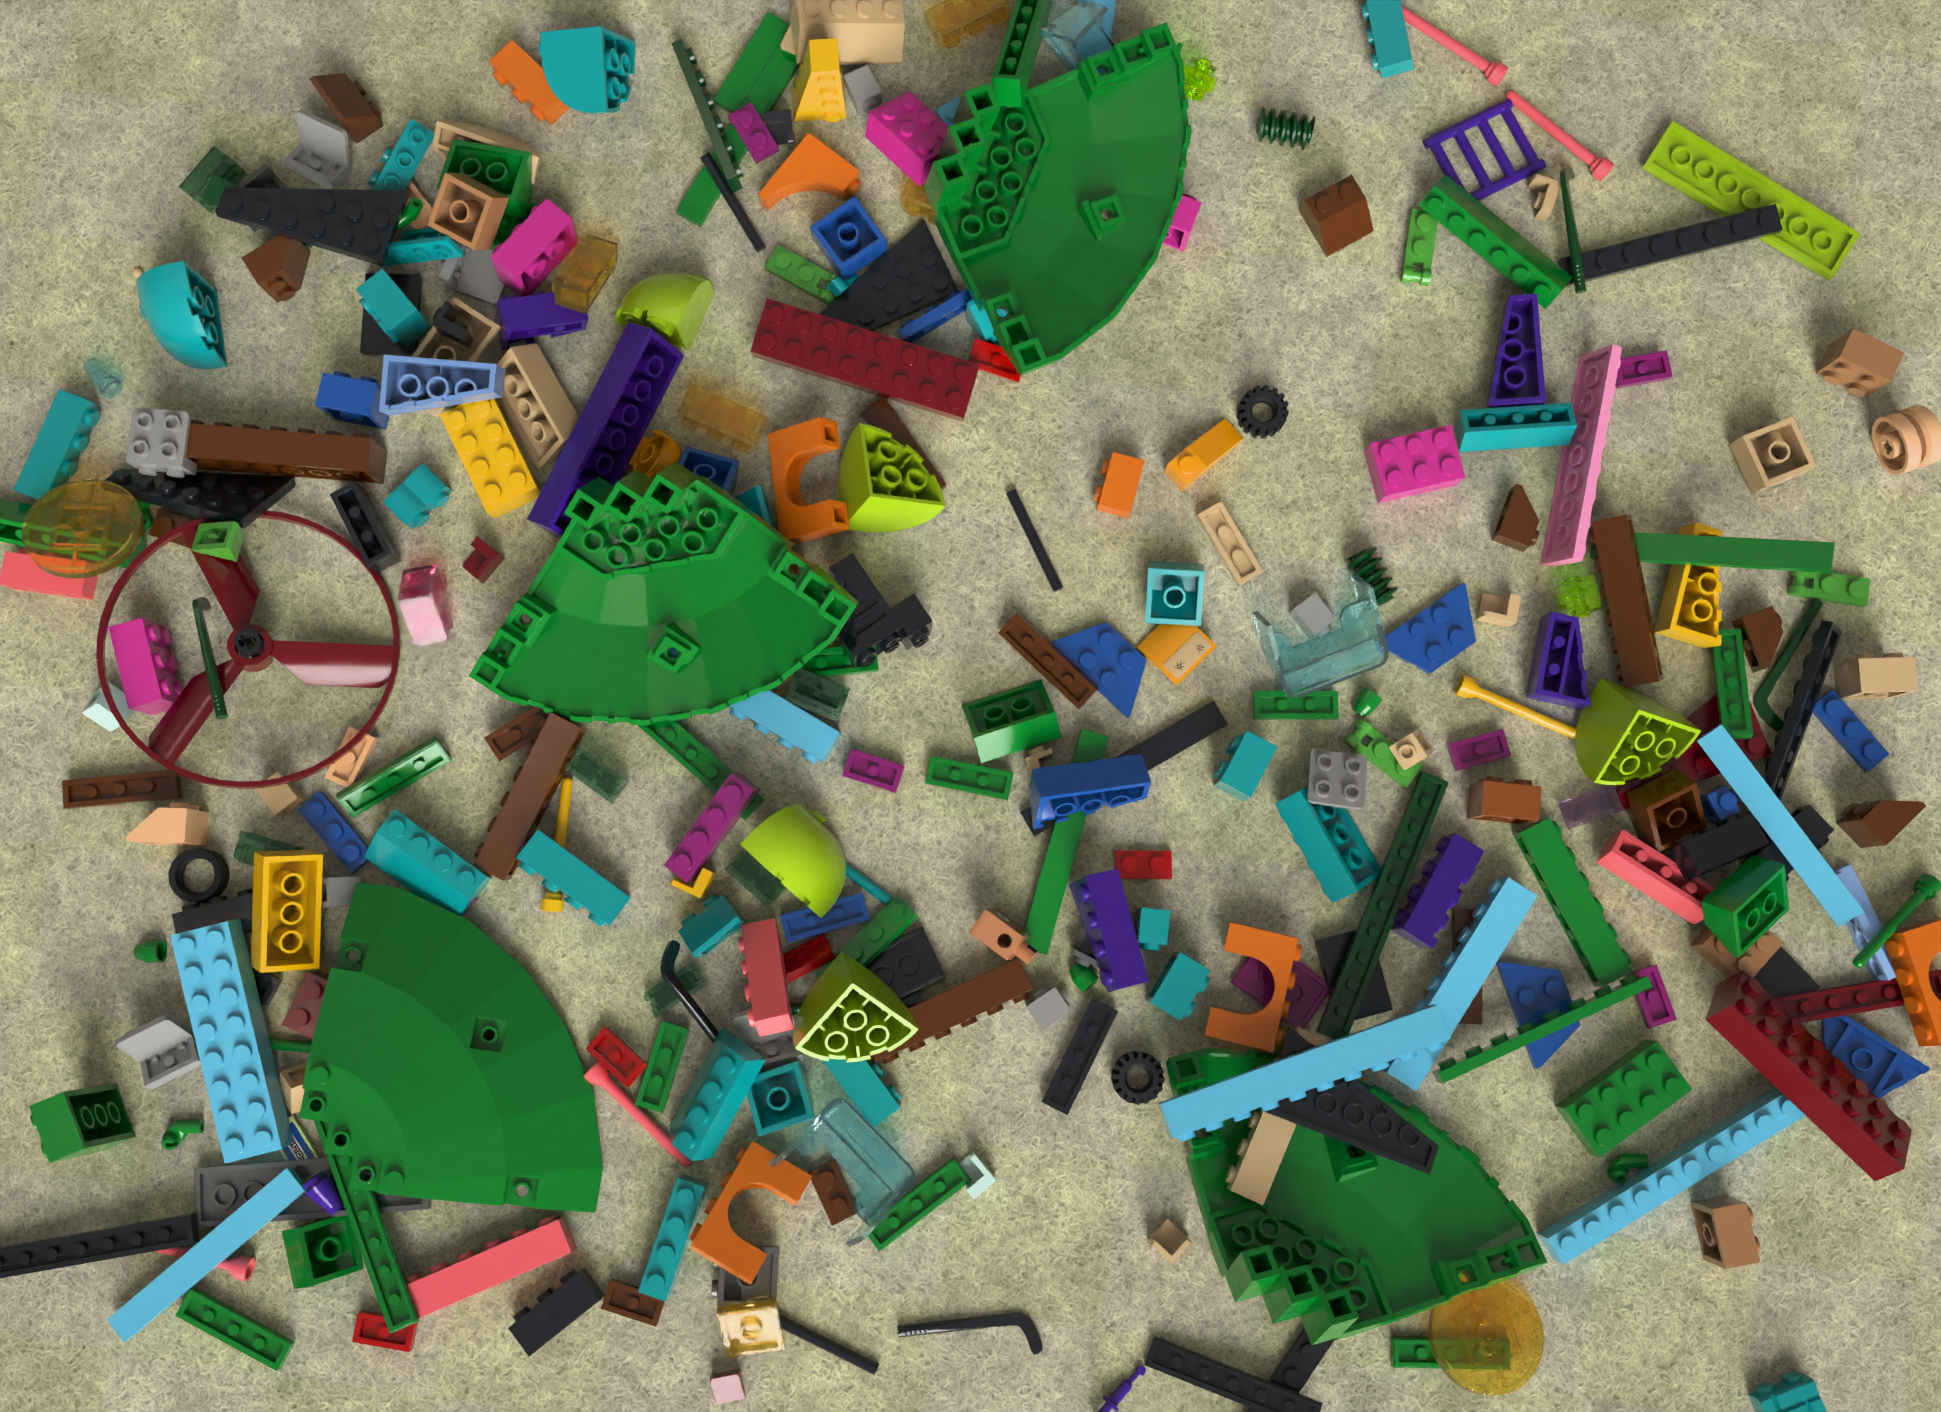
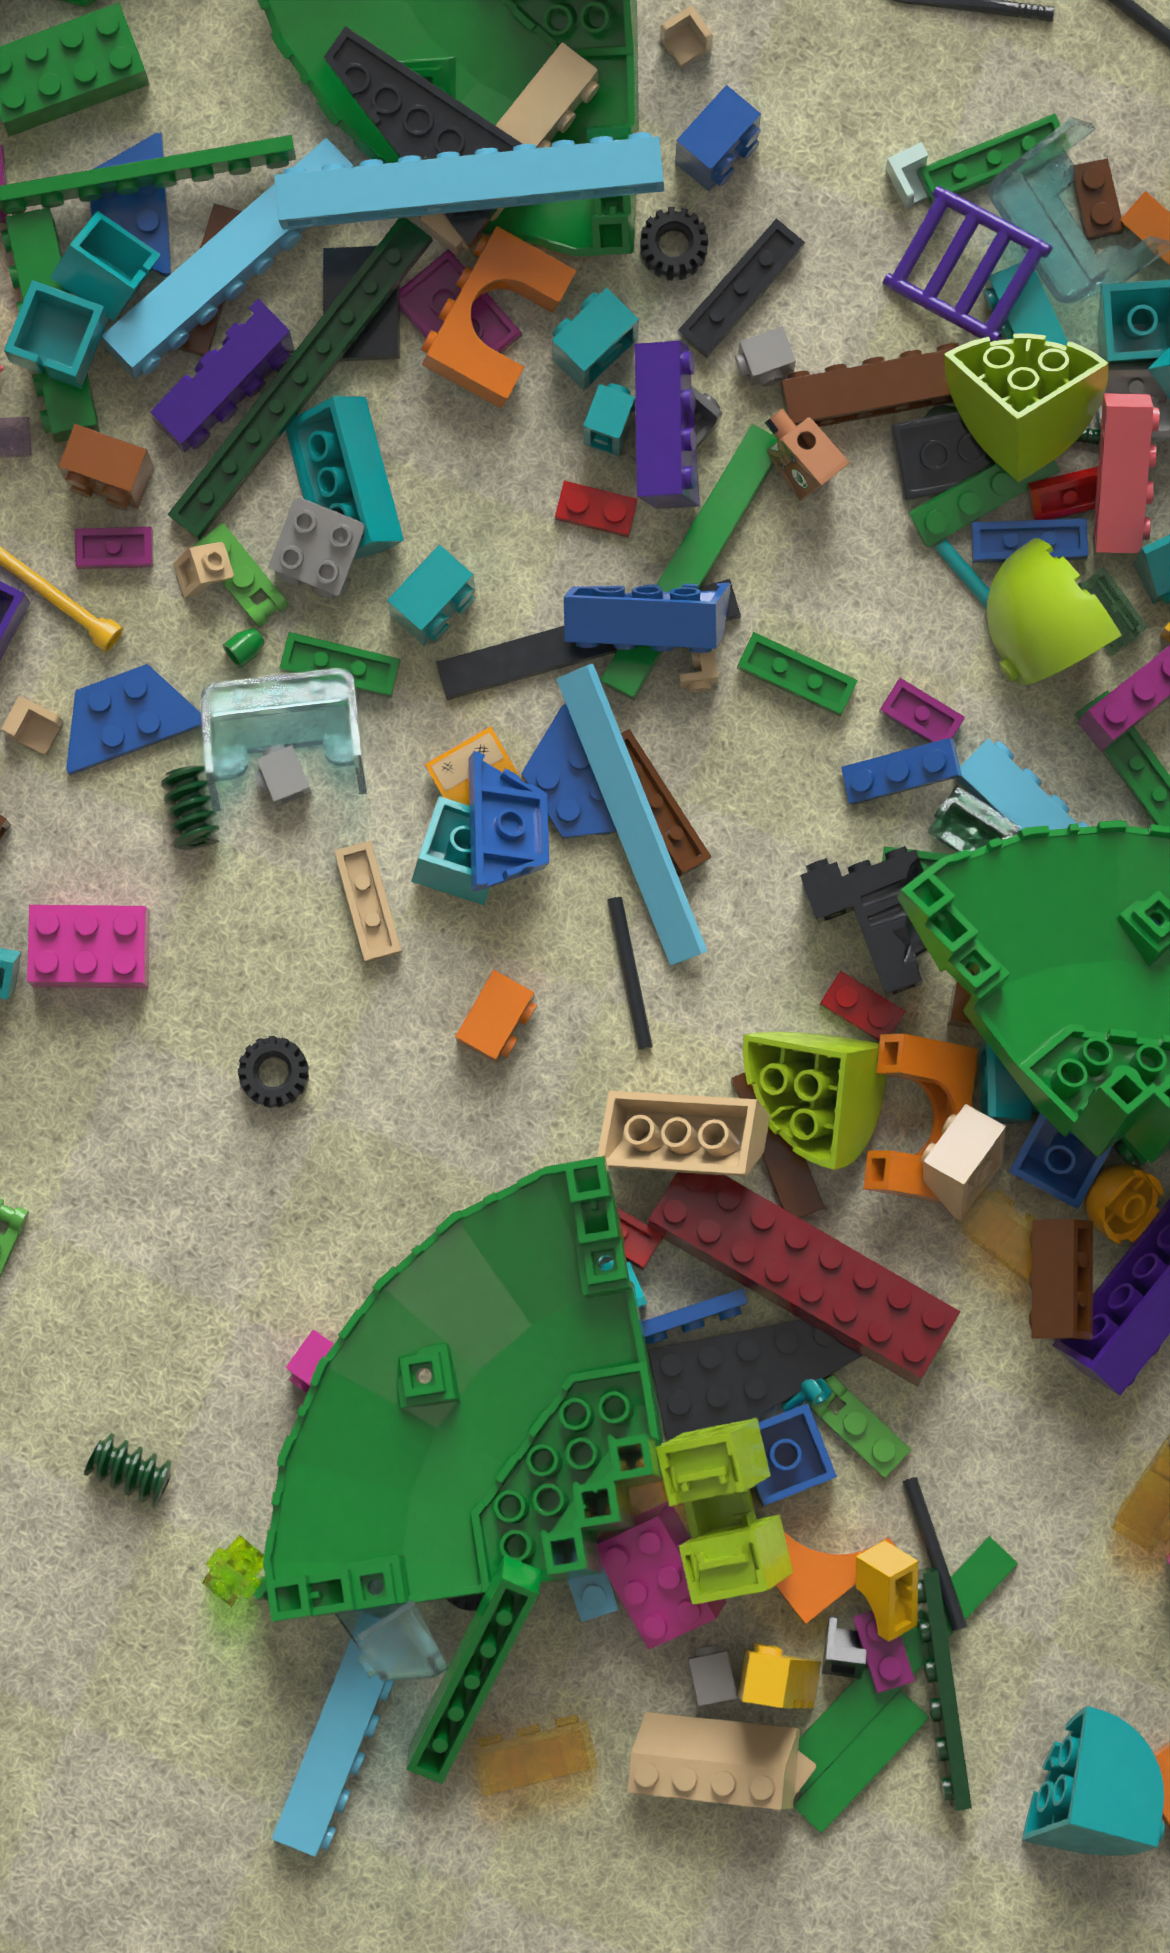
camera: 165 degrees left, 0 degrees up
lime brick [614,272,715,351] -> none
green slope [962,679,1062,763] -> none
green hose [1069,962,1099,993] -> none
light orange slope [1164,419,1243,492] -> none
reddish brown slope [1299,175,1374,257] -> none
none -> teal piece [4,280,109,389]
none -> teal piece [50,211,161,321]
none -> blue wing [469,751,549,892]
none -> medium azure tile [556,664,708,966]
none -> tan slope [597,1091,770,1177]
none -> lime piece [656,1418,793,1605]
none -> blue brick [675,85,761,192]
none -> red plate [819,970,906,1042]
none -> blue plate [841,738,962,805]
none -> yellow arch [856,1540,918,1642]
none -> dark purple bar [883,186,1053,342]
none -> tan slope [921,1104,1006,1221]
none -> reddish brown brick [1029,1219,1093,1340]

